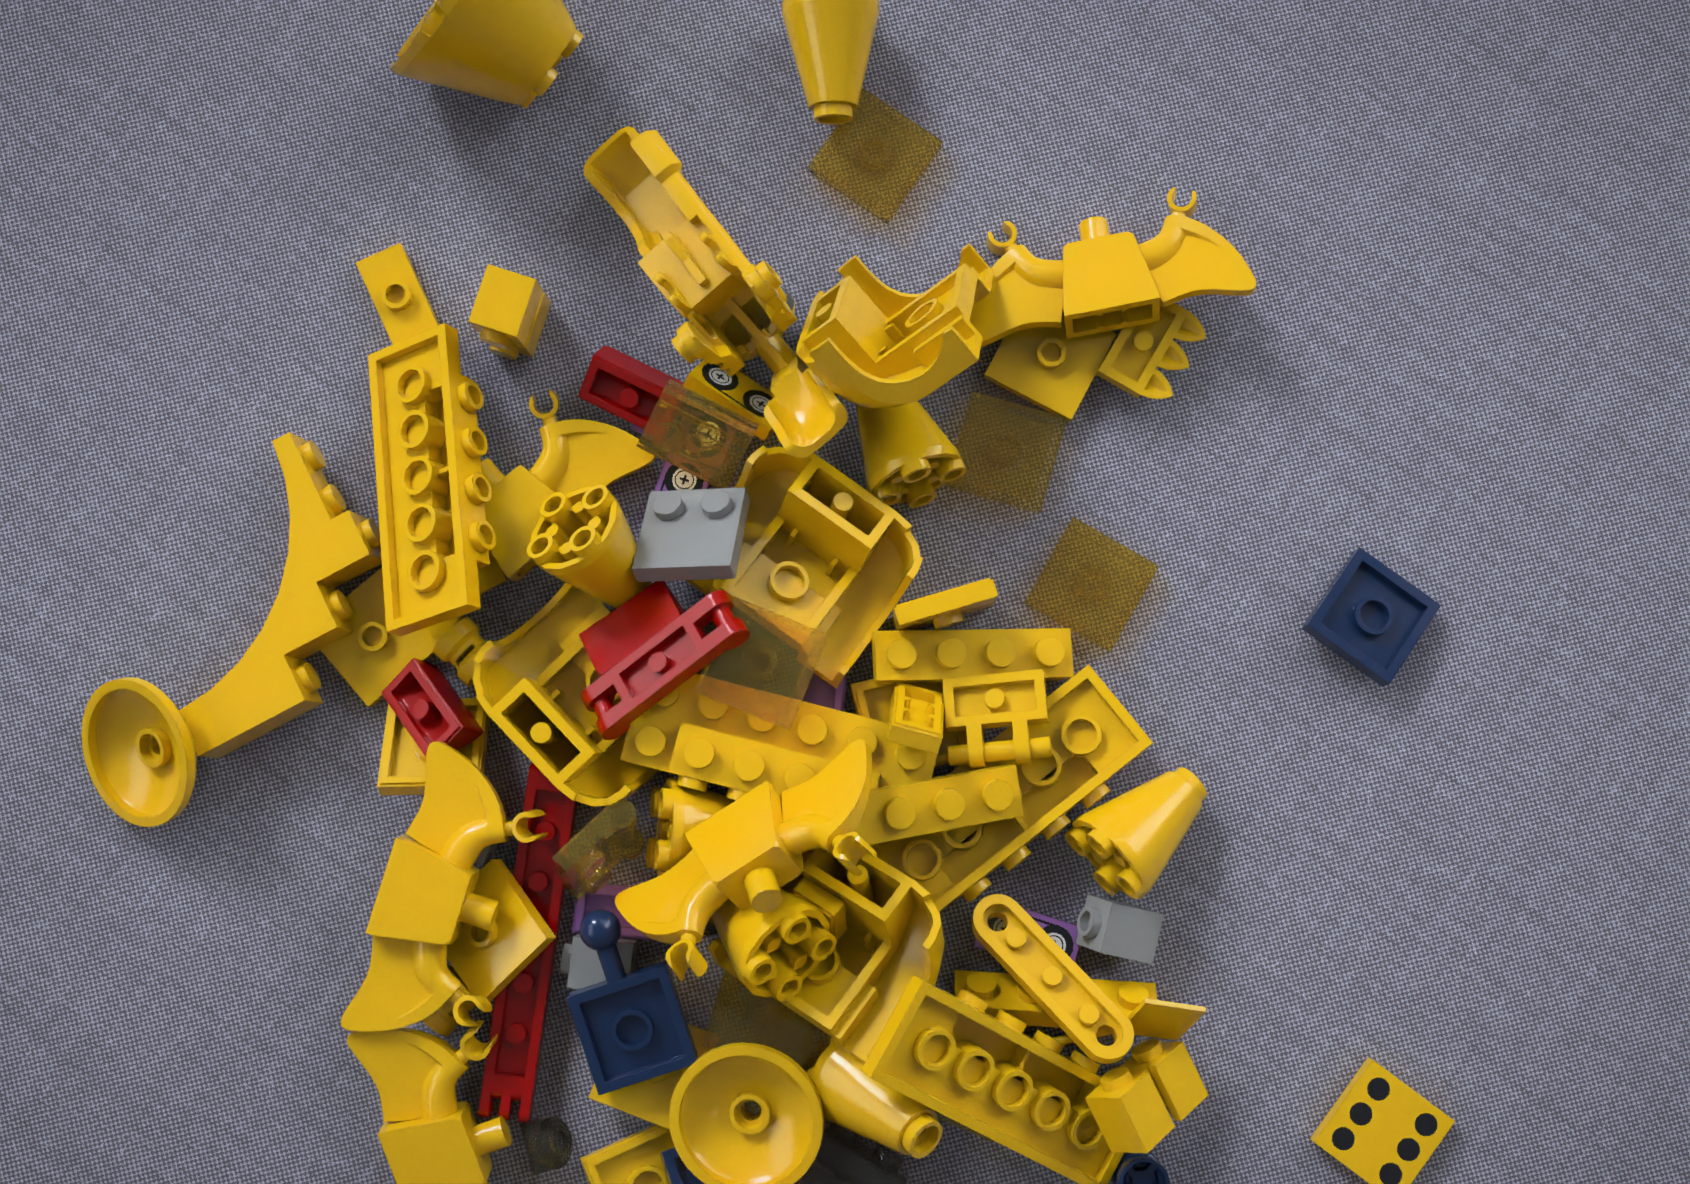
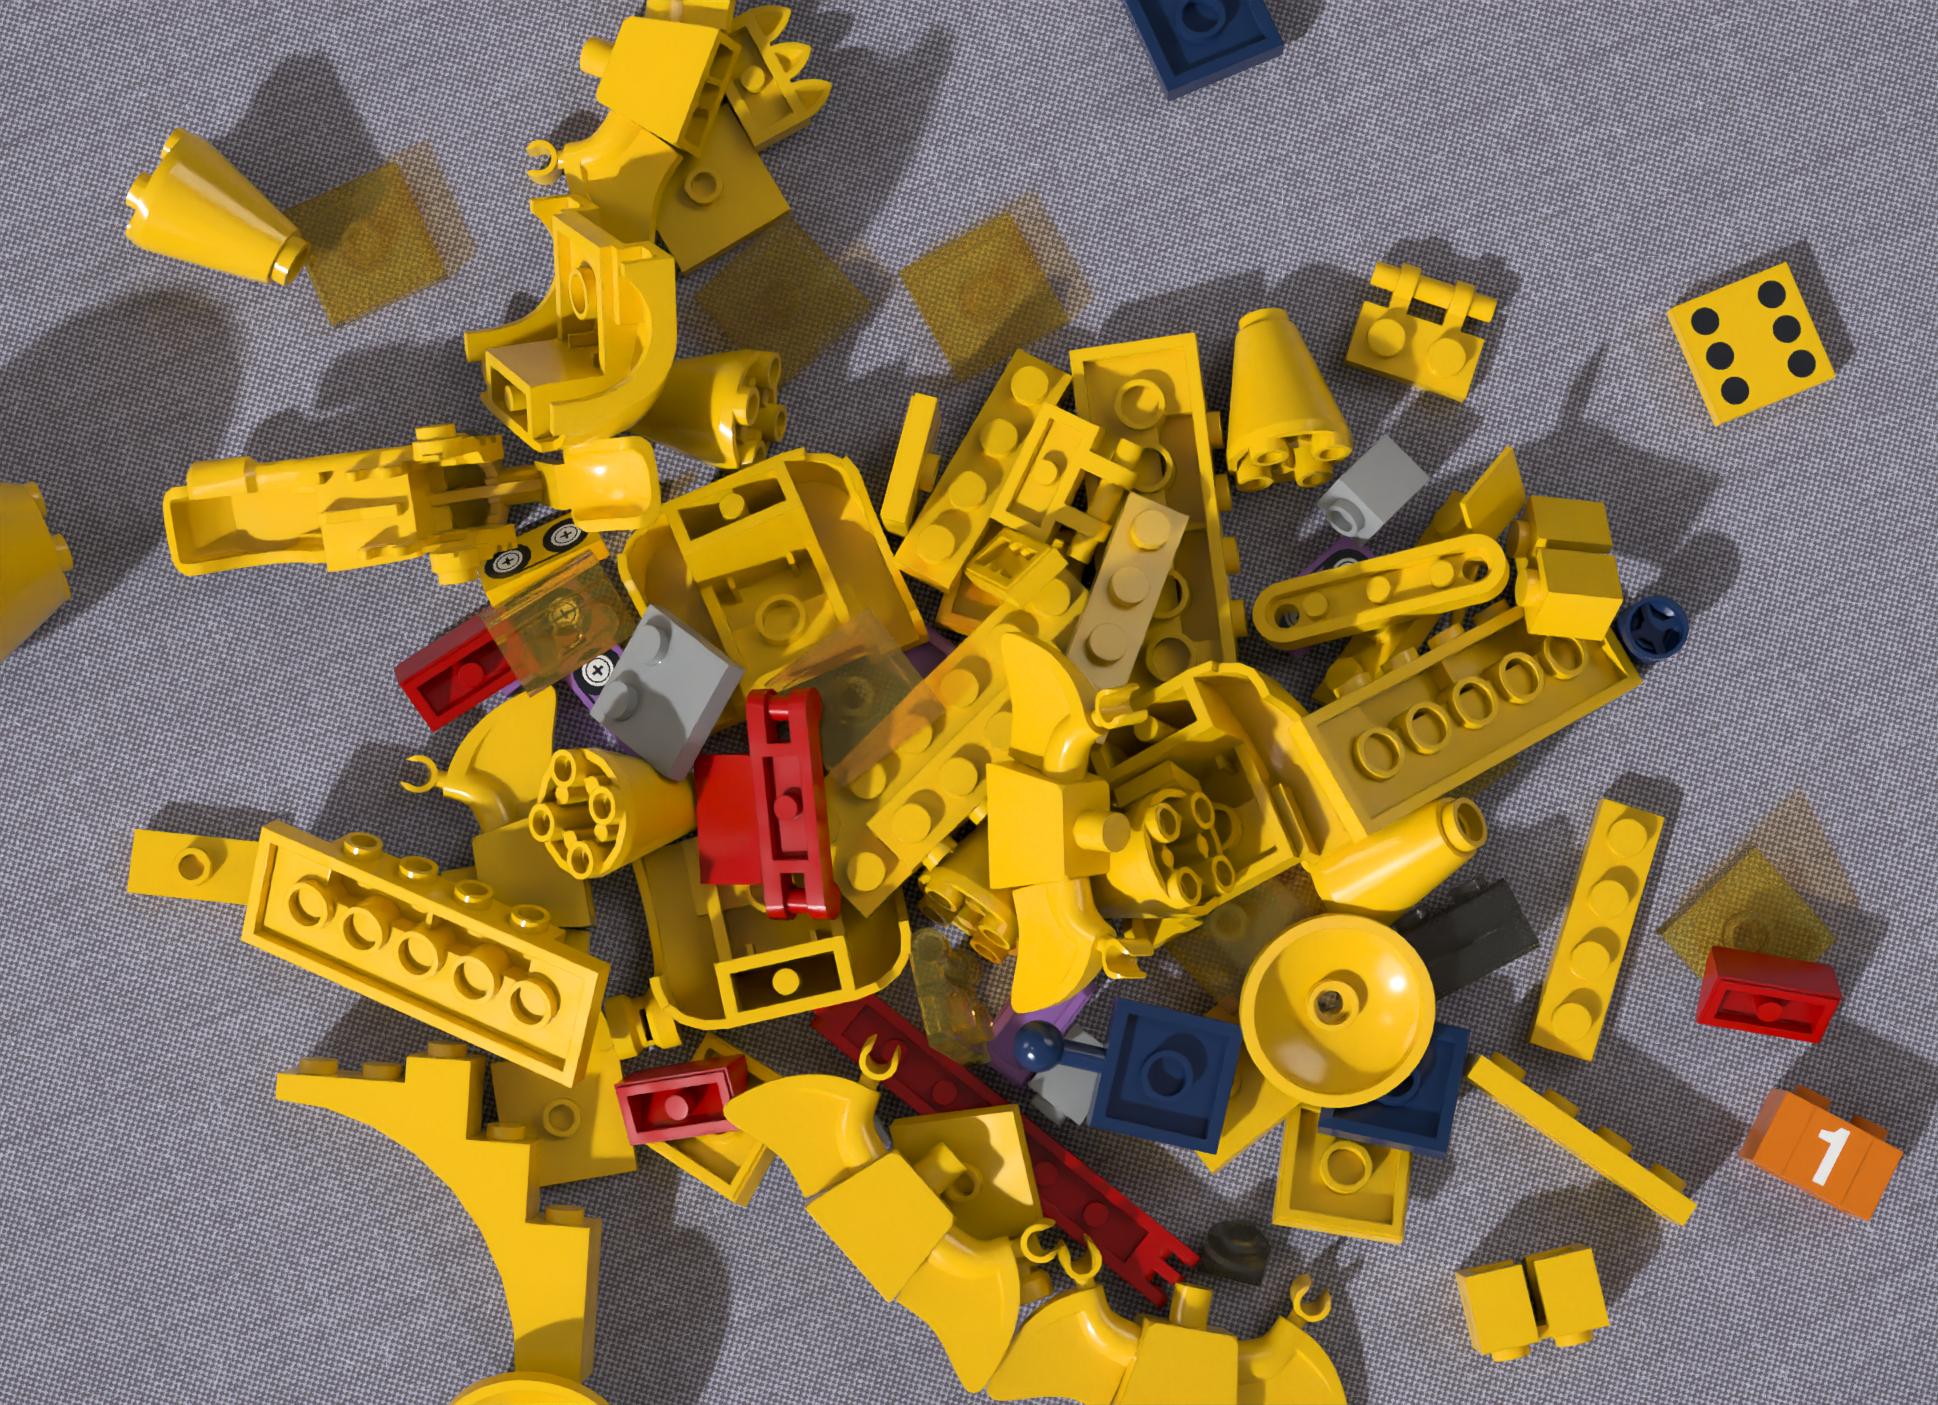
camera: 60 degrees left, 0 degrees up
yellow piece [468,264,551,360] -> none
none -> yellow plate [1343,260,1497,403]

